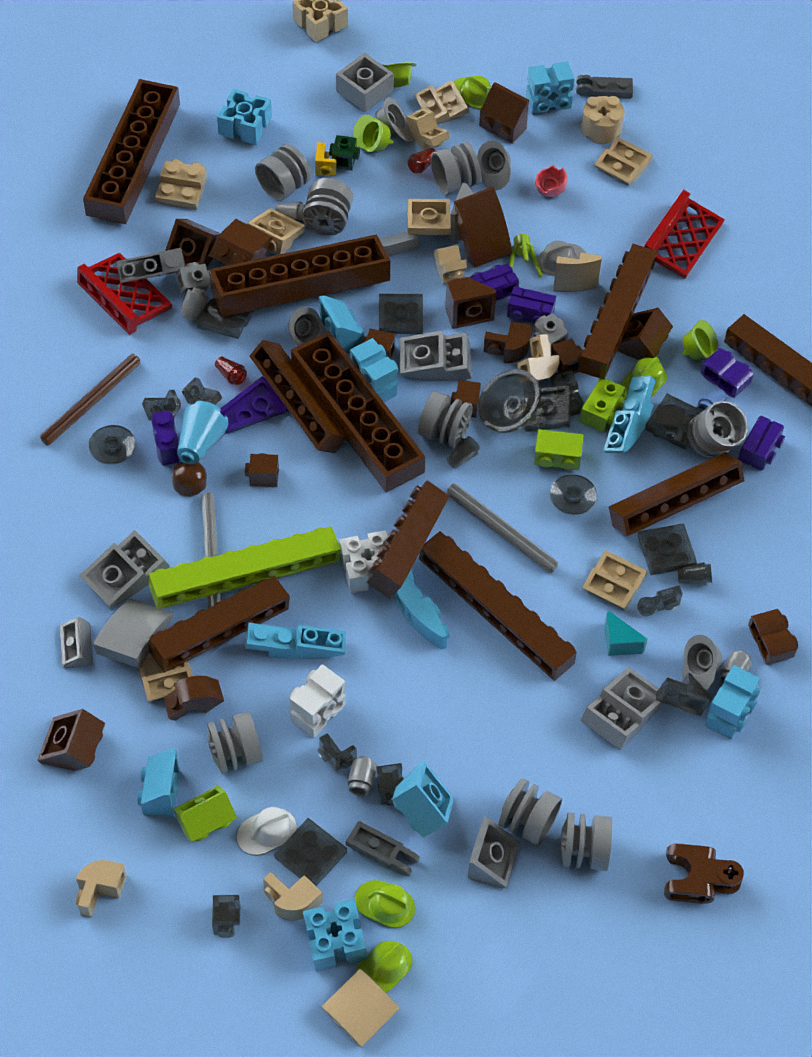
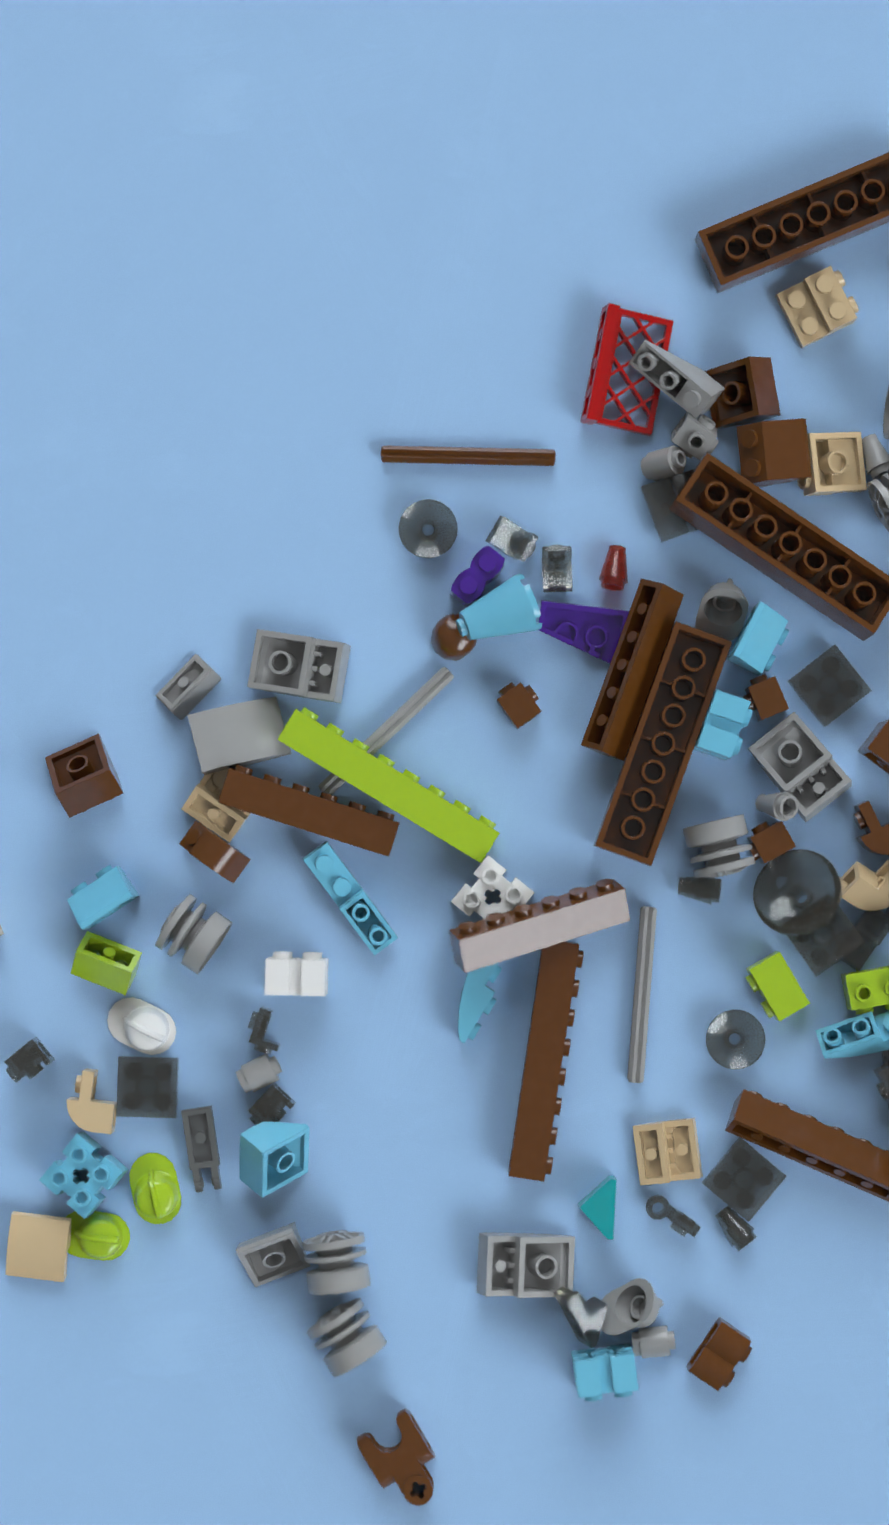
camera: 55 degrees right, 30 degrees up
none -> light grey cone [755,792,798,821]

